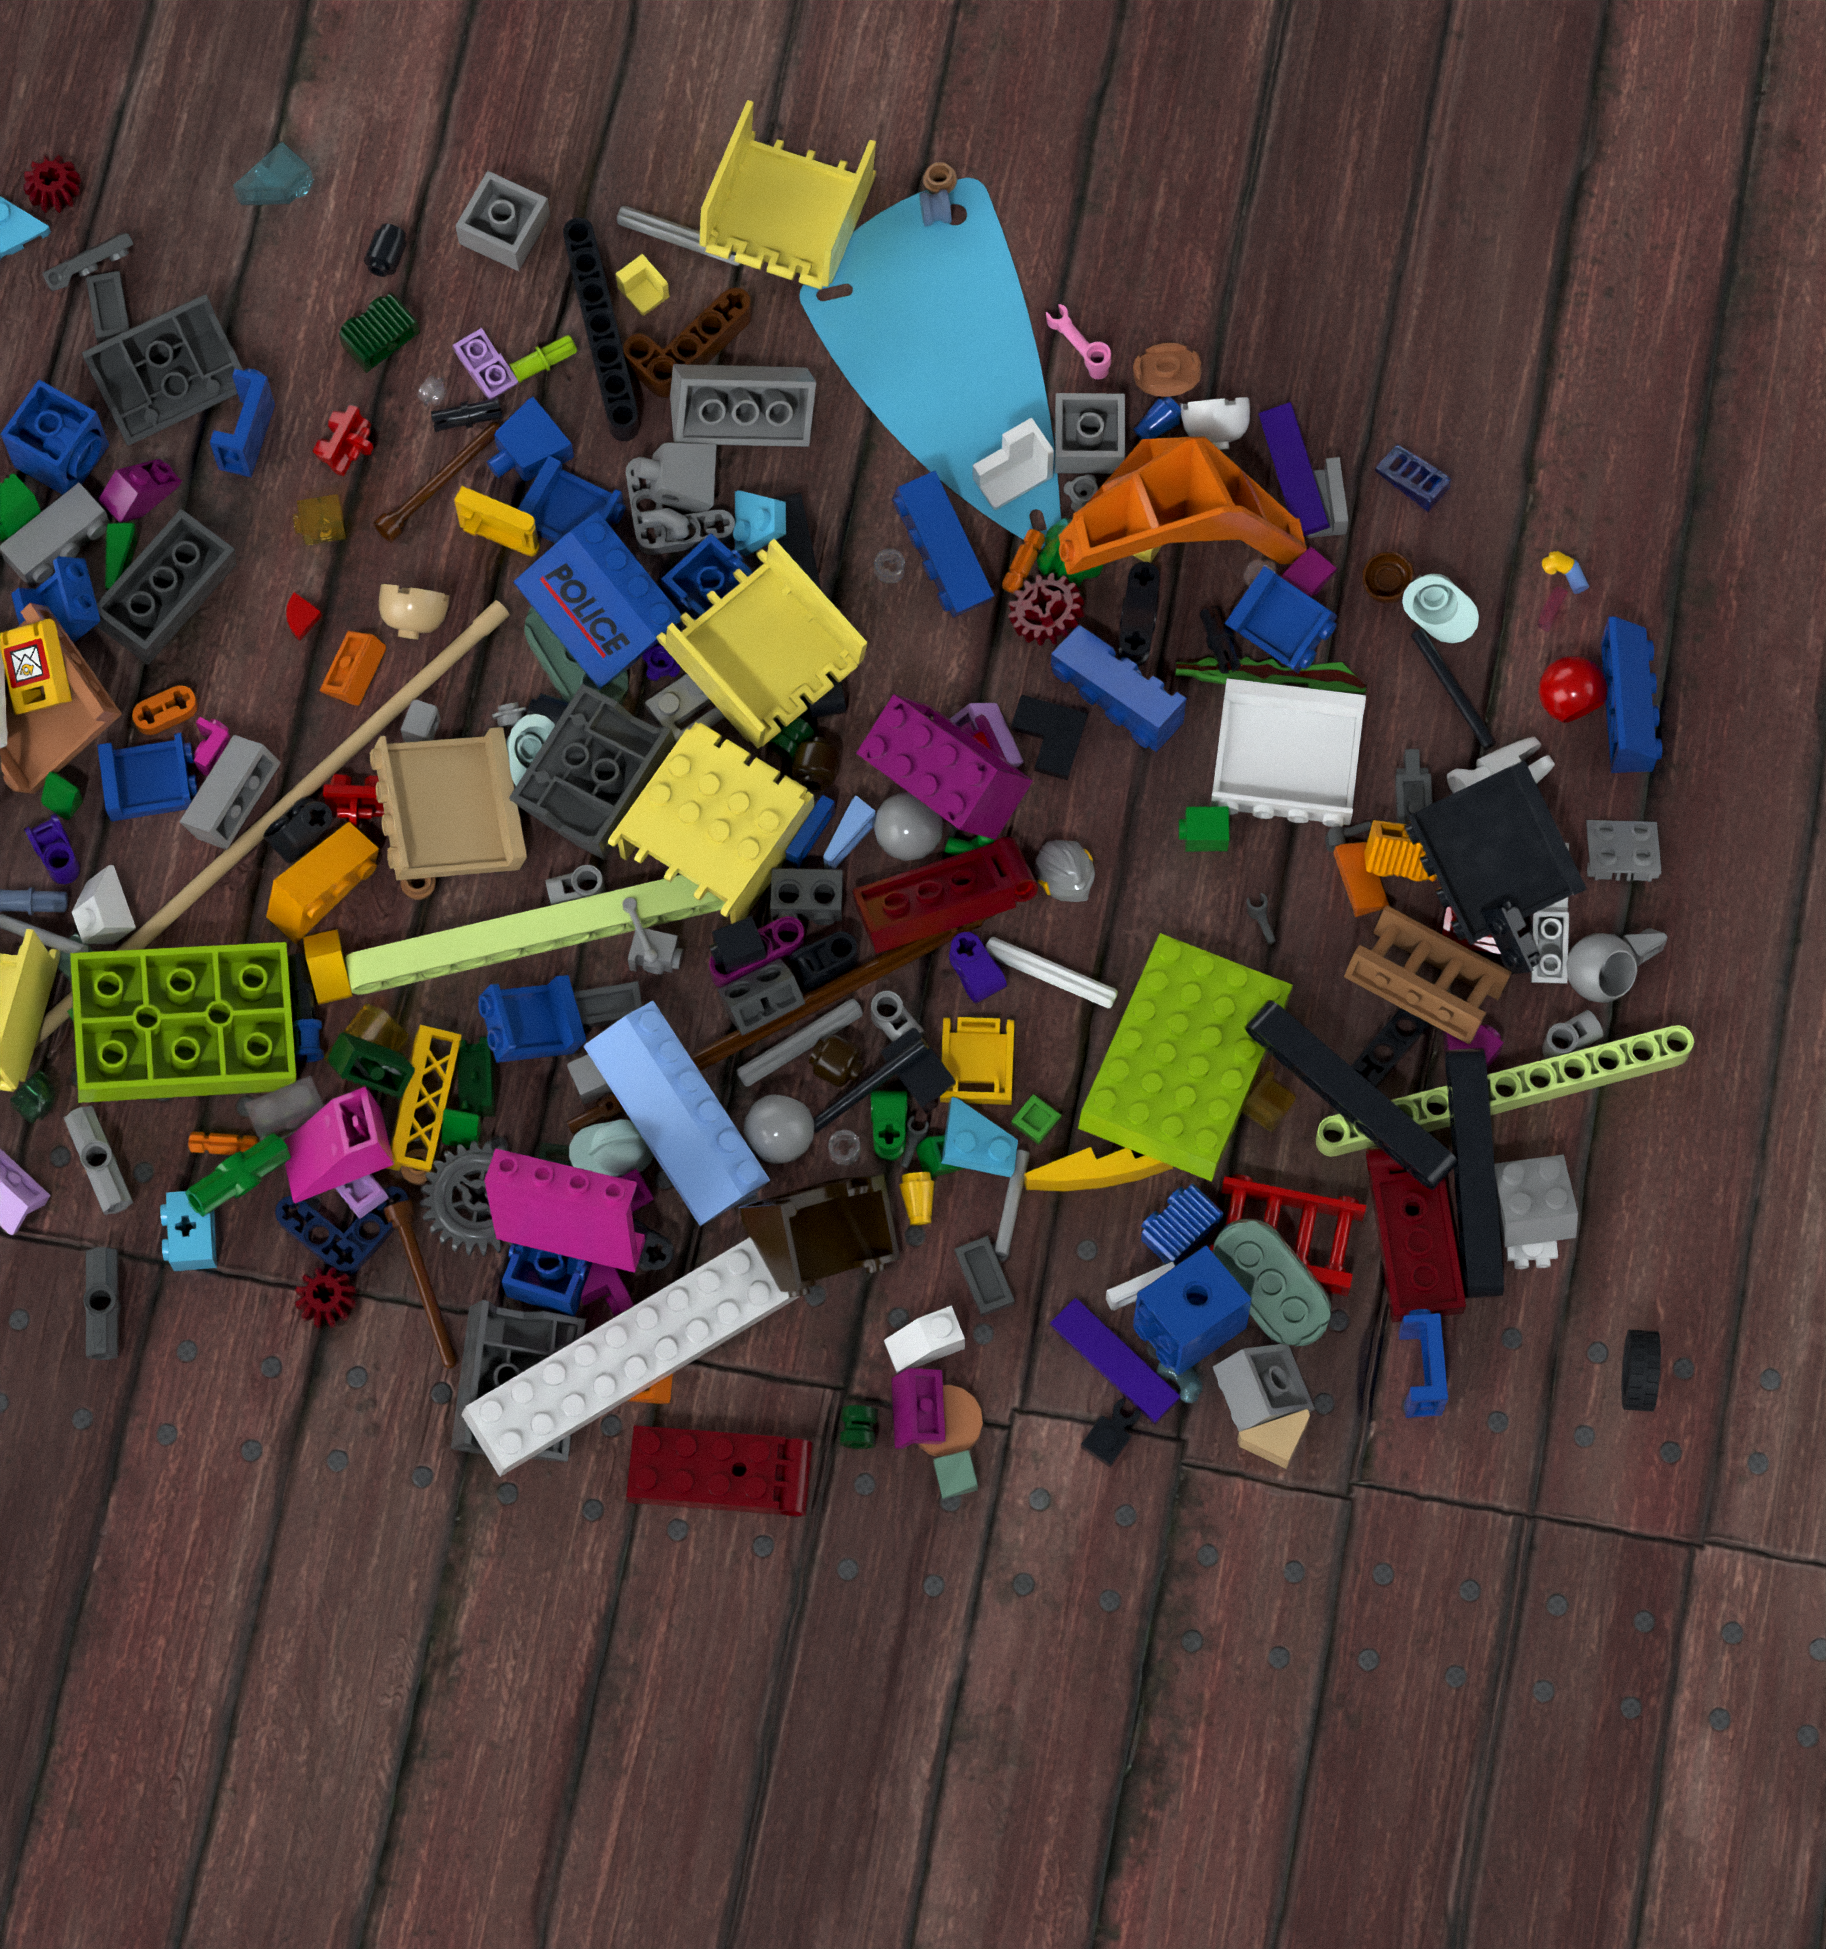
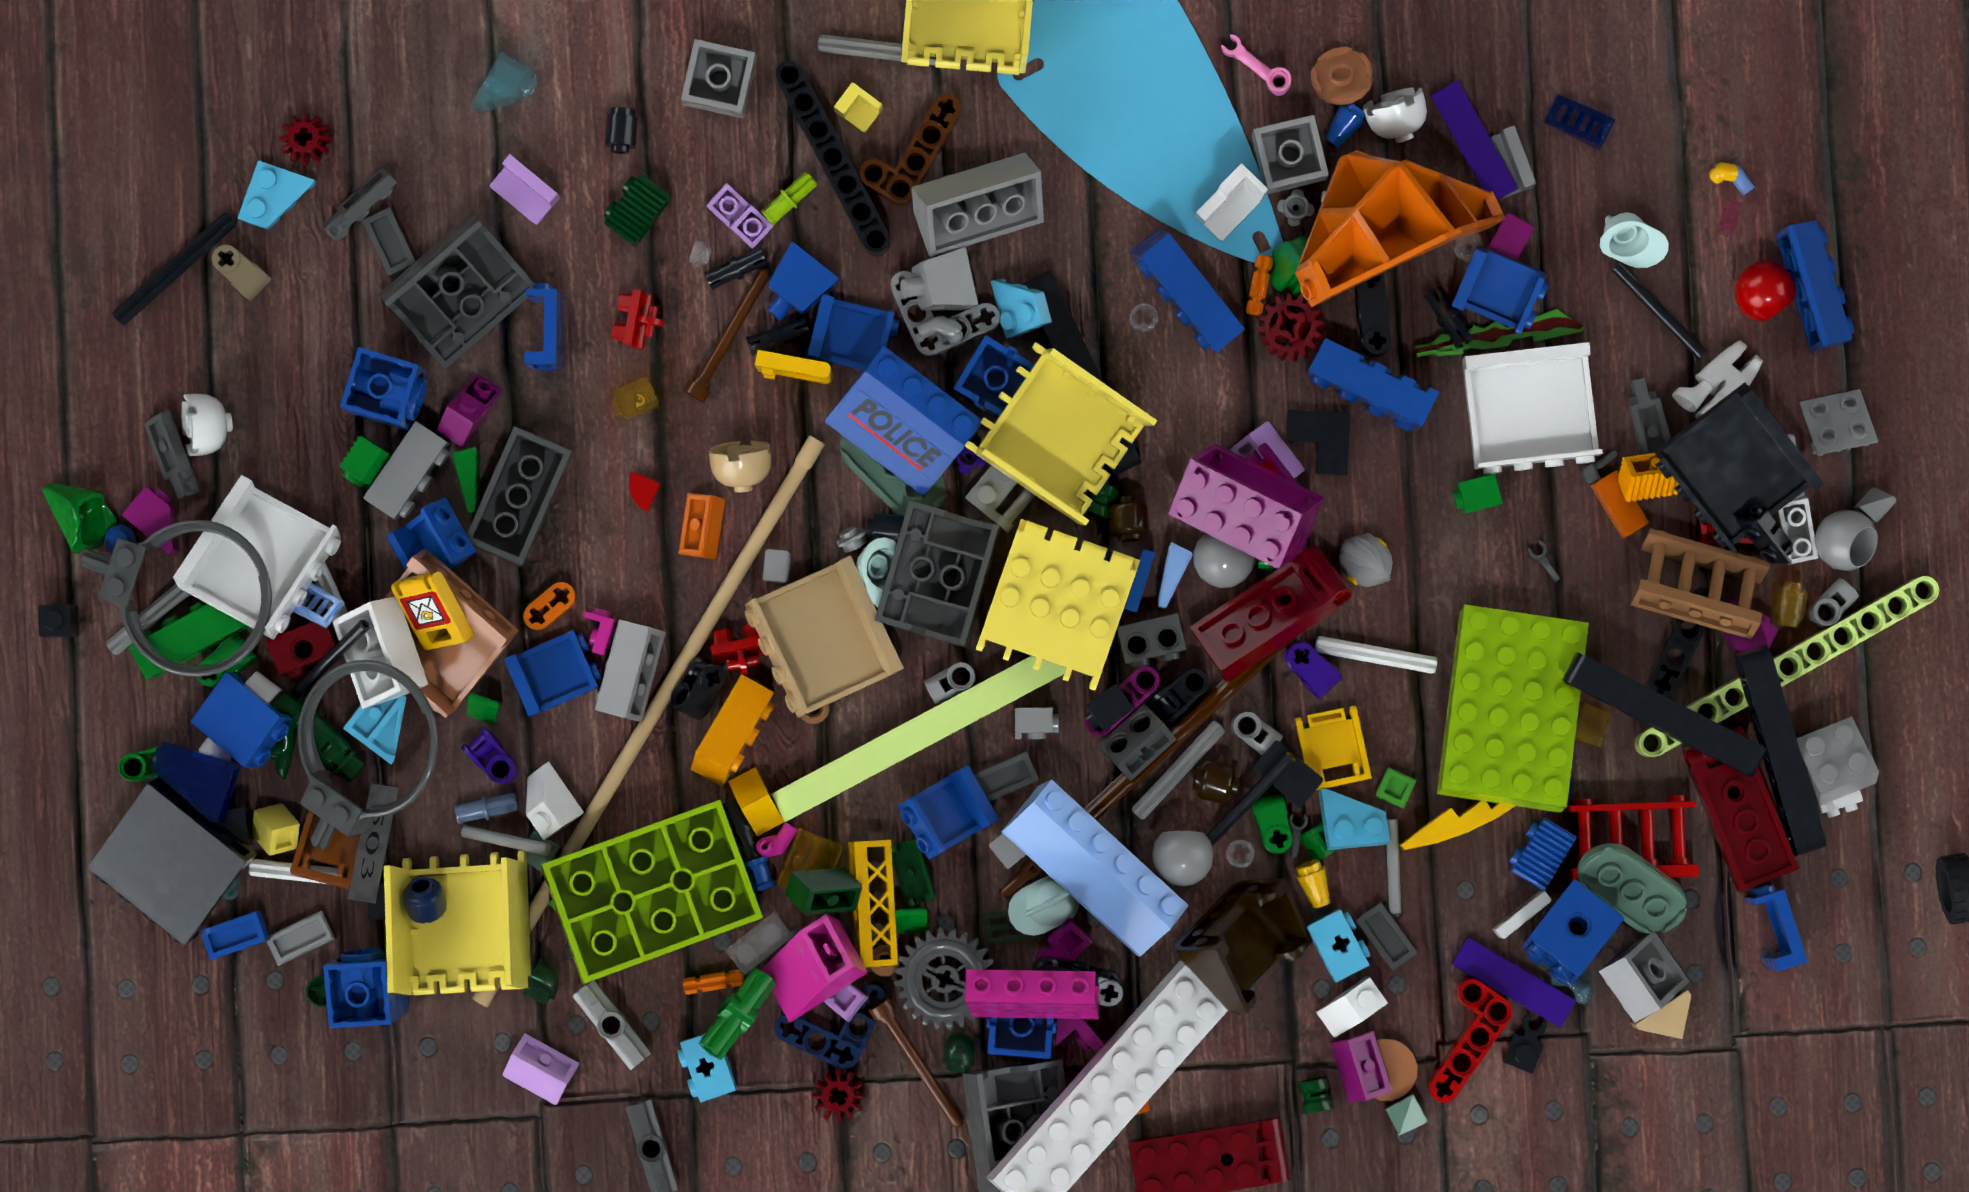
camera: 15 degrees left, 15 degrees up
light grey hinge [623,897,658,964] -> none
reddish brown hair [1362,552,1415,603] -> none
none -> lavender panel [490,154,561,225]
none -> black pin [746,317,811,356]
none -> dark pink arm [756,822,798,857]
none -> clear green piece [942,1031,975,1073]
none -> medium azure brick [1306,908,1371,982]
none -> red beam [1427,978,1512,1103]
none -> clear yellow brick [1772,581,1808,628]

